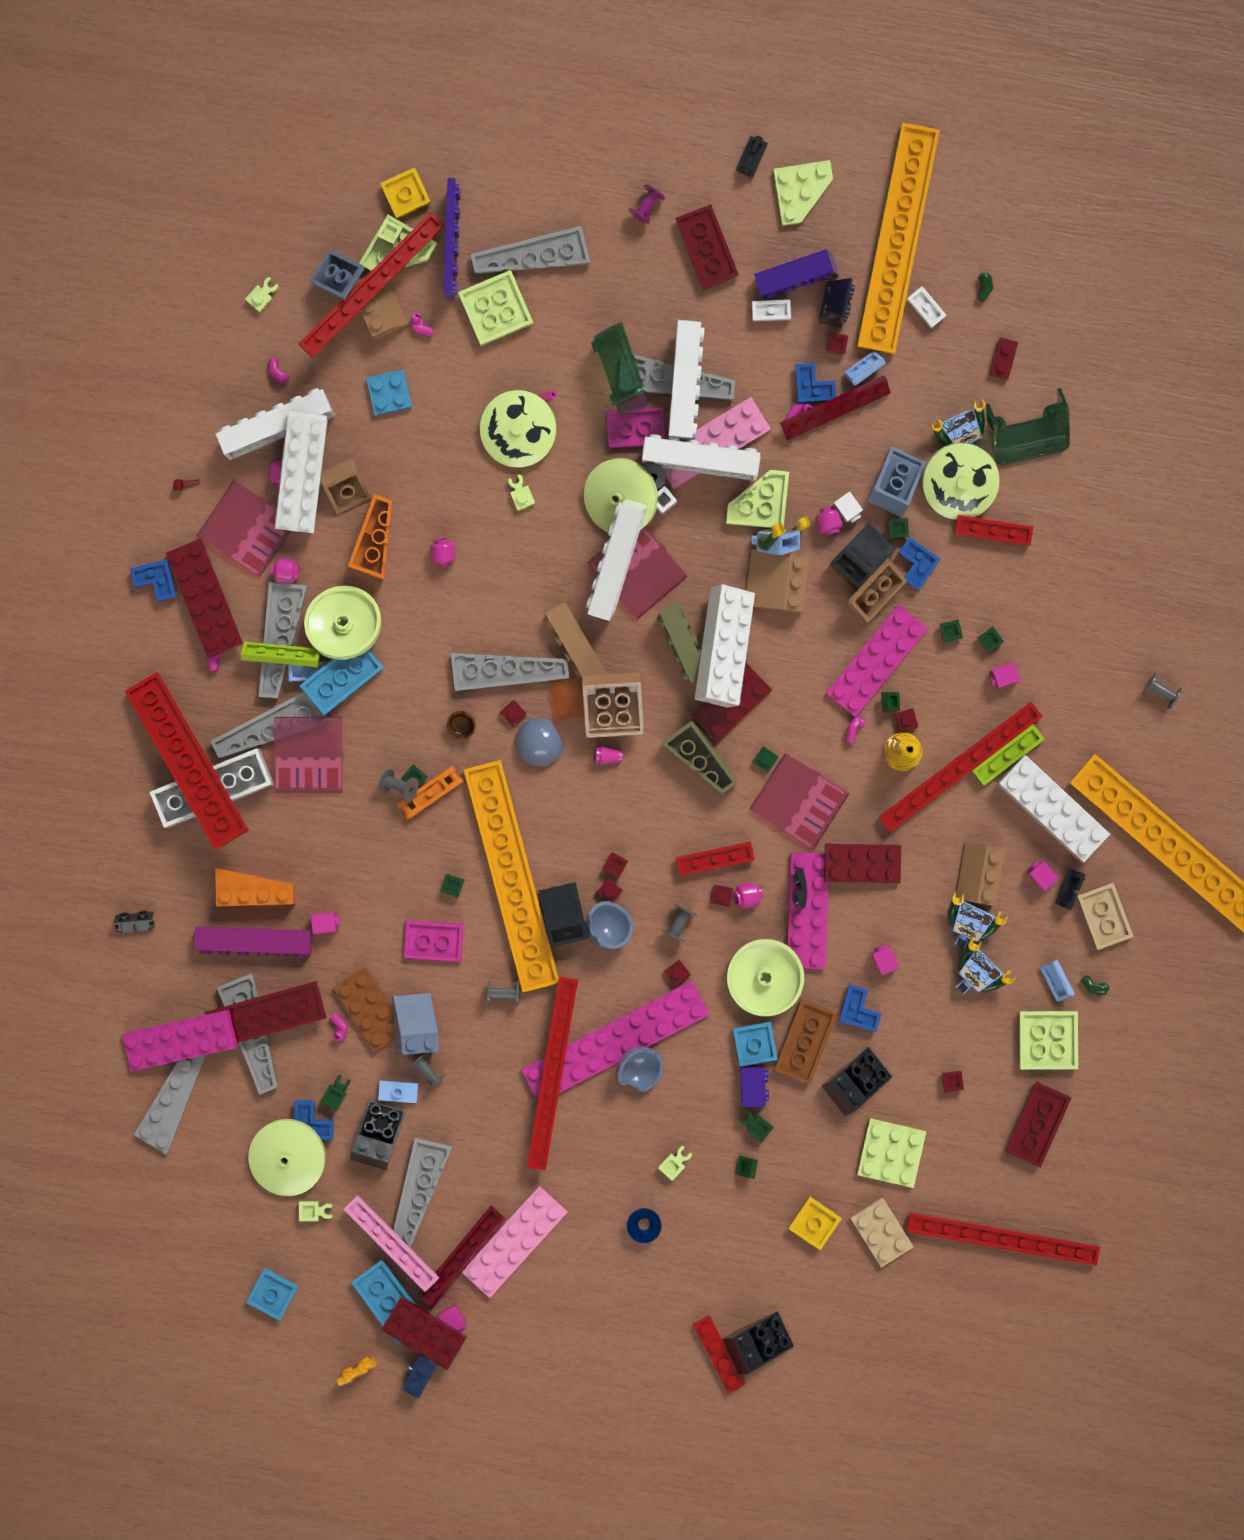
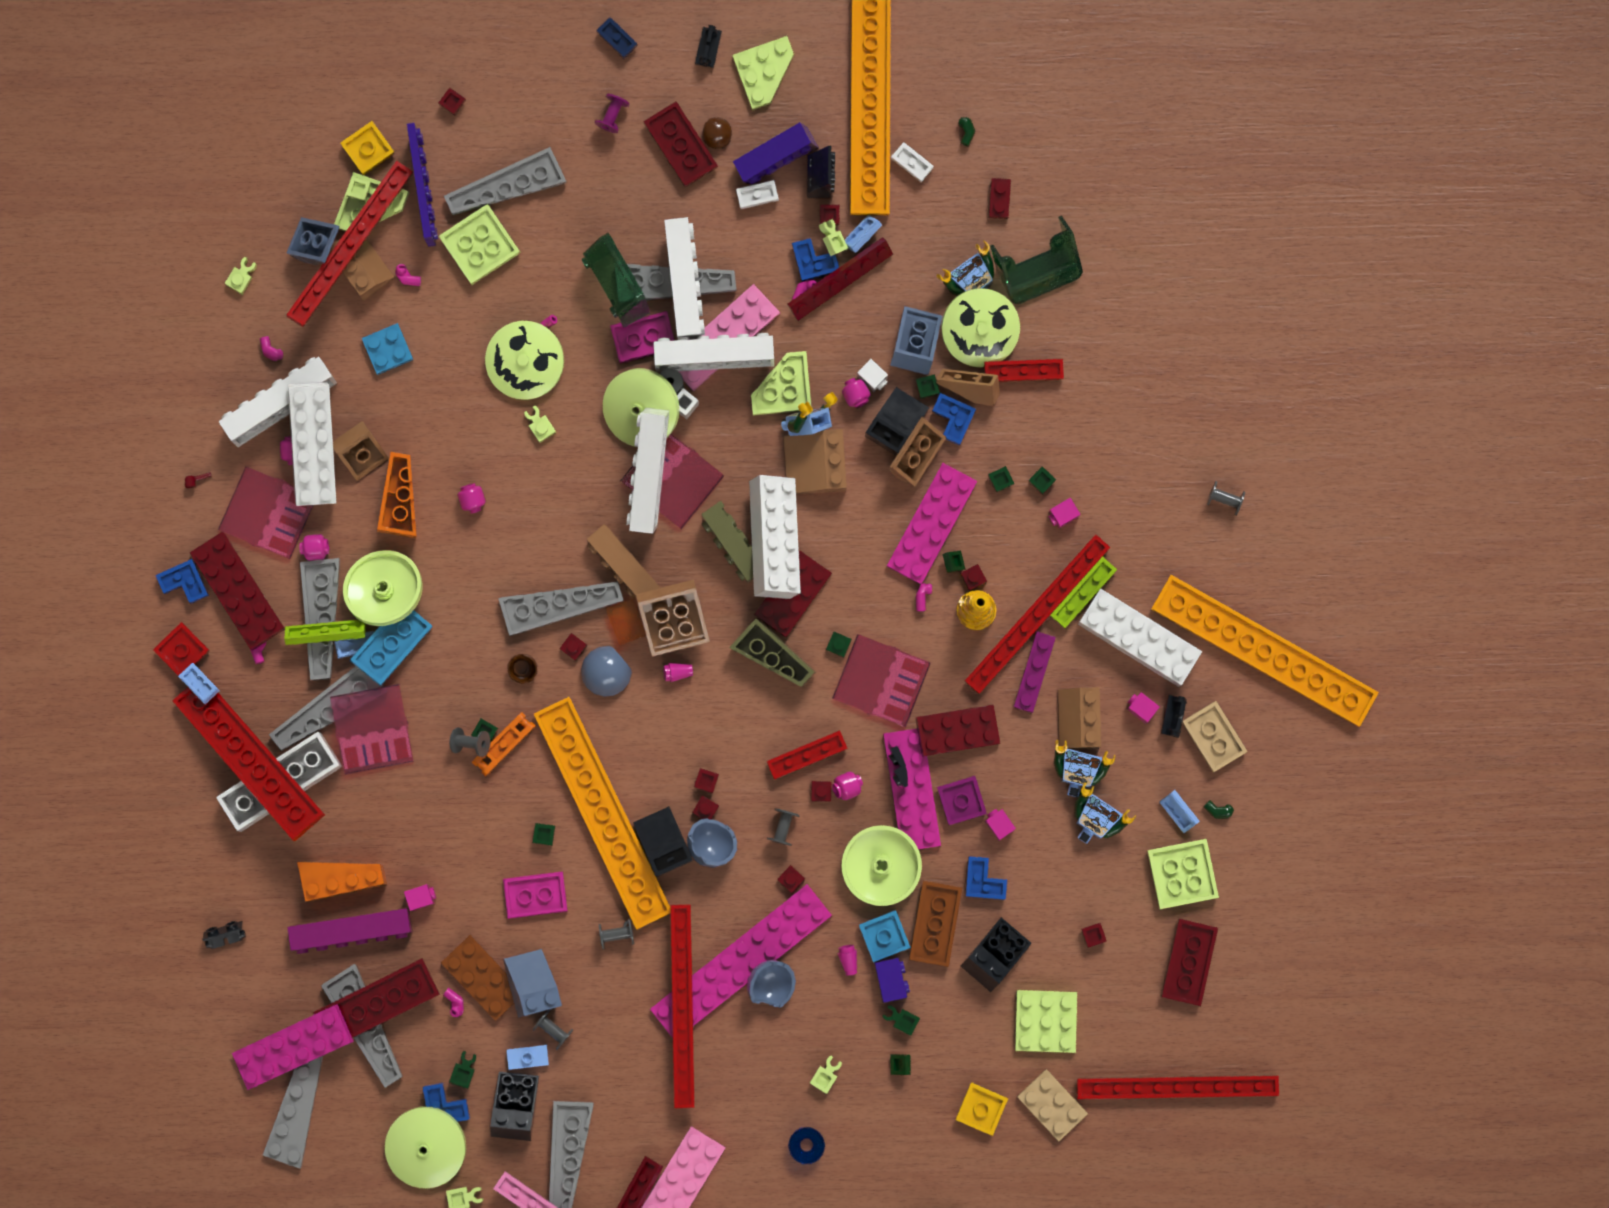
camera: 15 degrees left, 5 degrees down
none -> red plate [153,622,210,676]
none -> light blue plate [178,663,220,704]
none -> dark red plate [438,87,466,116]
none -> dark blue plate [596,17,638,59]
none -> reddish brown hair [703,117,732,149]
none -> yellowish green plate [819,219,848,256]
none -> dark pink cone [837,945,857,976]
none -> medium nougat slope [936,369,1000,405]
none -> magenta plate [937,776,987,826]
none -> magenta plate [1014,631,1056,713]

